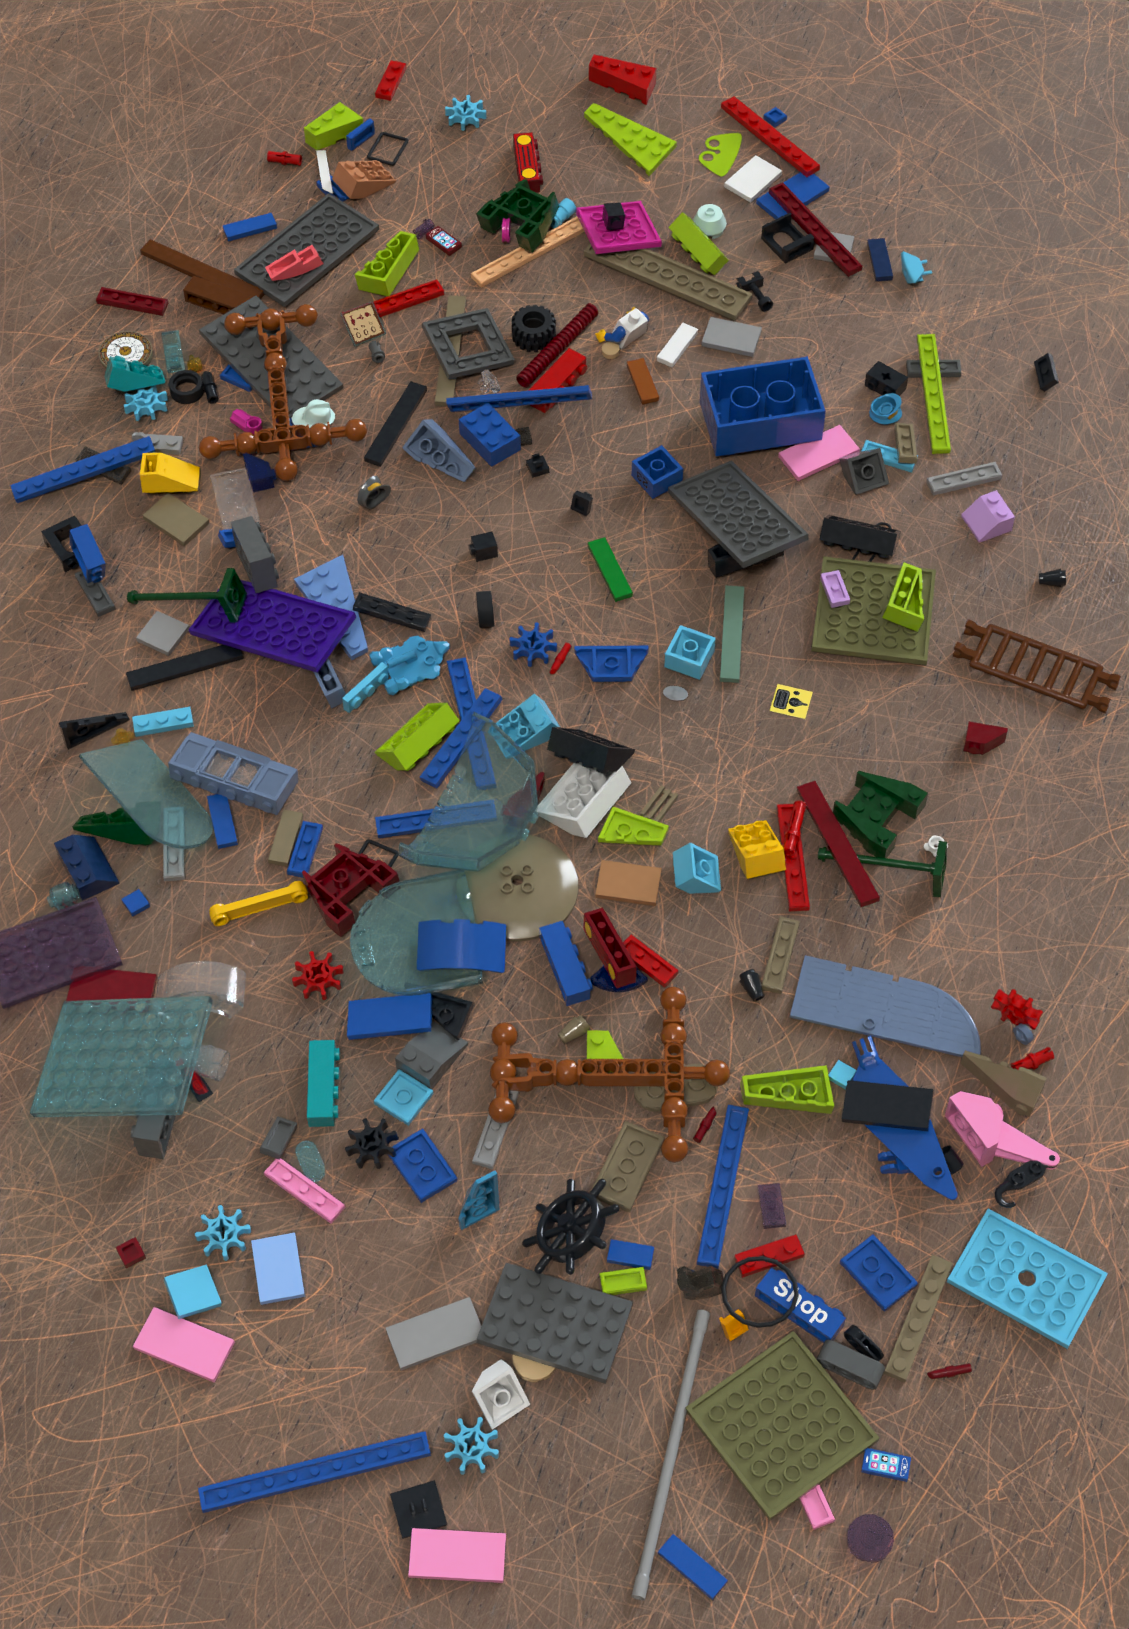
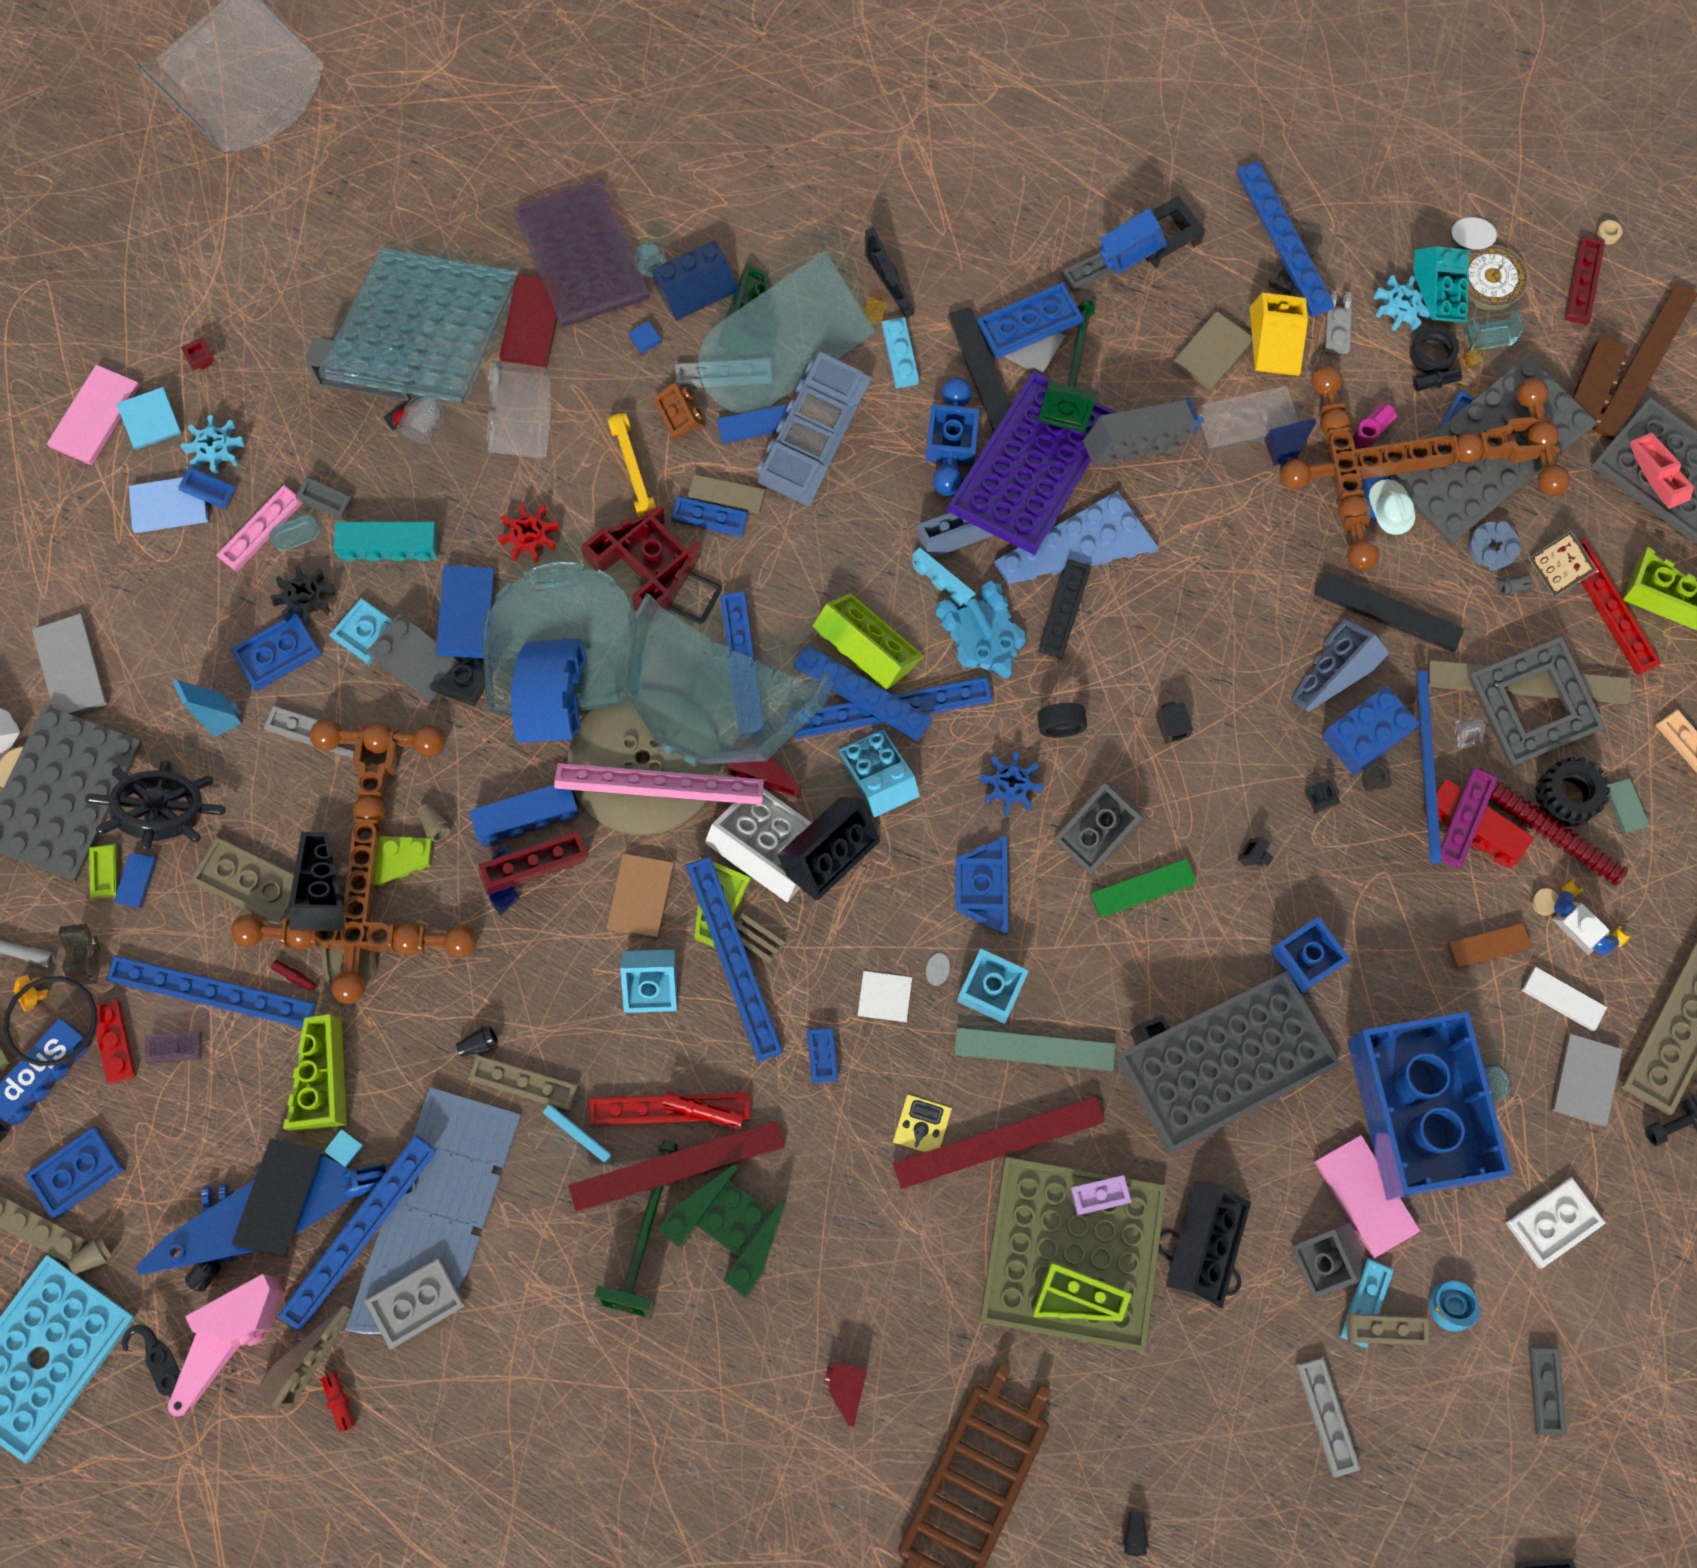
camera: 90 degrees right, 15 degrees up
dark grey piece [357,476,391,509] -> none
red piece [550,643,572,674] -> none
red plate [623,934,678,988] -> none
yellow slope [728,820,786,879] -> none
black brick [865,361,908,396] -> none
lime tile [917,334,951,454] -> none
white plate [924,836,948,857] -> none
lavender slope [961,490,1015,543] -> none
red gear [991,989,1043,1030] -> none
sand blue tile [1013,1023,1033,1045] -> none
none -> dark tan cone [67,1237,113,1275]
none -> blue tile [178,467,236,510]
none -> blue tile [277,1133,437,1331]
none -> black wedge [288,832,345,931]
none -> light grey tile [364,1257,465,1350]
none -> medium azure tile [543,1105,614,1166]
none -> bright pink plate [555,763,764,805]
none -> dark orange bracket [653,382,705,440]
none -> blue tile [685,856,783,1063]
none -> blue plate [807,1027,838,1084]
none -> white sticker [858,971,912,1022]
none -> dark red tile [892,1097,1105,1189]
none -> blue brick [926,377,980,496]
none -> blue tile [976,282,1083,359]
none -> dark grey slope [1054,783,1149,874]
none -> magenta tile [1440,767,1498,869]
none -> white sticker [1452,217,1497,249]
none -> sand blue plate [1468,521,1521,571]
none -> white tile [1505,1177,1606,1269]
none -> tan tile [1596,220,1622,245]
none -> sand green tile [1606,779,1650,834]

